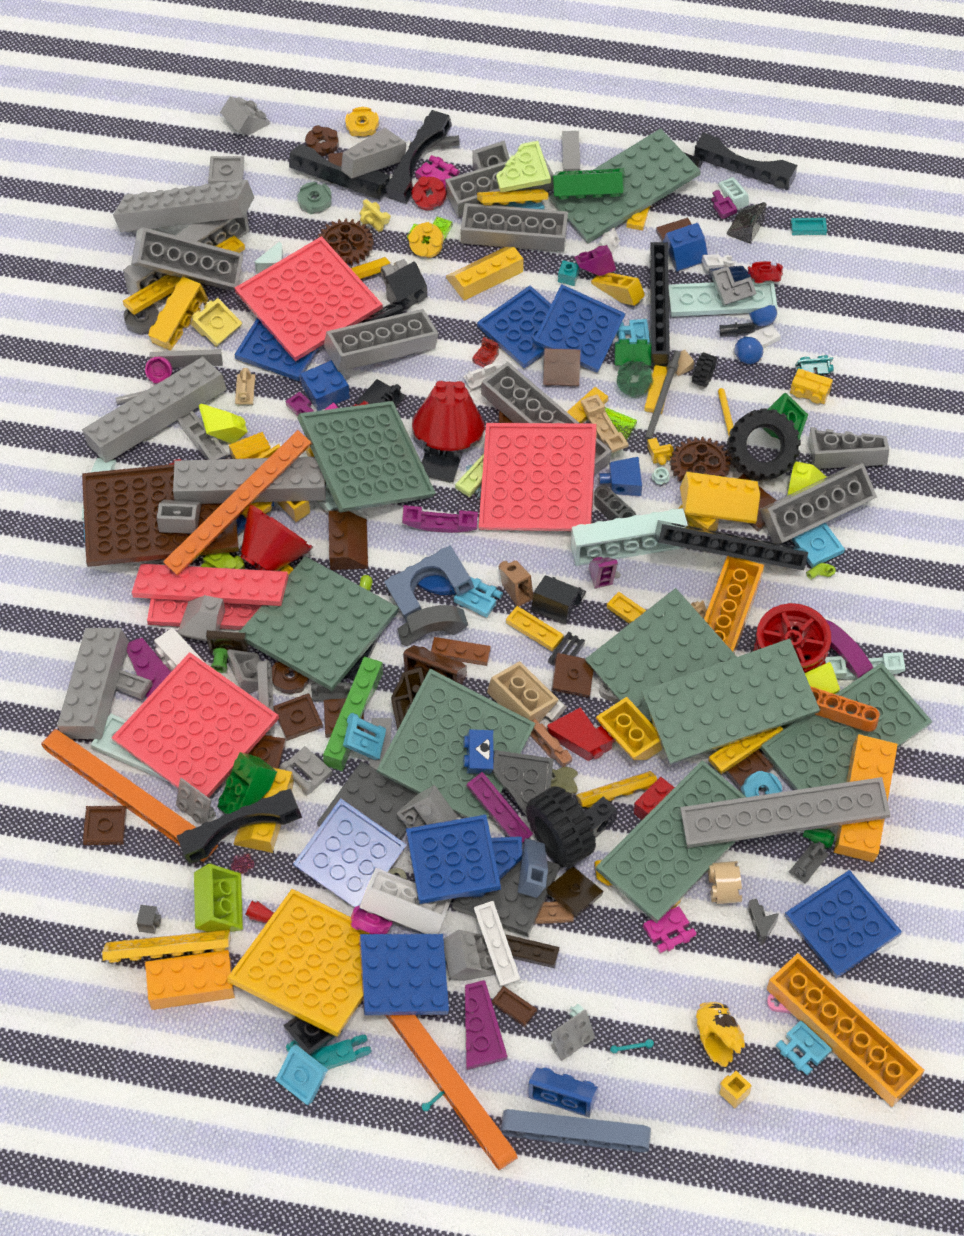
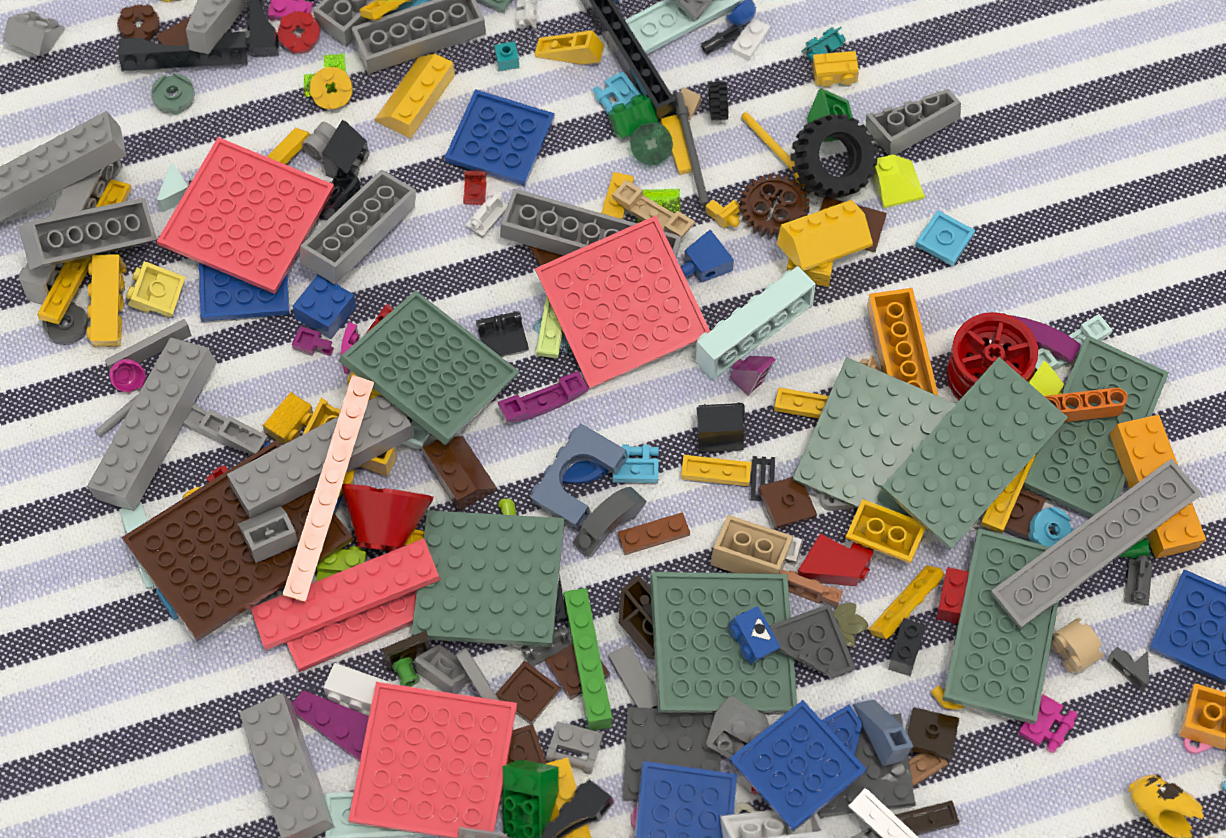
camera: 30 degrees left, 5 degrees up
light grey tile [115,670,153,699] -> none
light grey slope [177,595,225,641] -> none
neon yellow slope [199,403,248,444] -> none
light grey plate [208,156,245,185] -> none
tan hinge [235,368,255,404] -> none
reddish brown plate [272,662,310,694] -> none
reddish brown gear [318,218,374,266] -> none
medium azure plate [343,713,386,760] -> none
black hinge [356,379,406,407] -> none
light yellow hips [360,199,391,232] -> none
reddish brown slope [403,645,467,685] -> none
red cone [412,381,485,451] -> none
magenta plate [466,772,533,843] -> none
medium nougat torso [498,560,533,607] -> none
black tyre [526,786,596,867] -> none
blue plate [533,284,626,373] -> none
plate [543,348,581,386] -> none
magenta slope [574,245,616,276] -> none
dark grey beam [594,485,636,520] -> none
light aqua plate [652,467,670,485] -> none
black brick [654,520,808,571] -> none
blue hair [734,336,763,365] -> none
light grey brick [759,463,877,543] -> none
lime arm [806,563,836,580] -> none

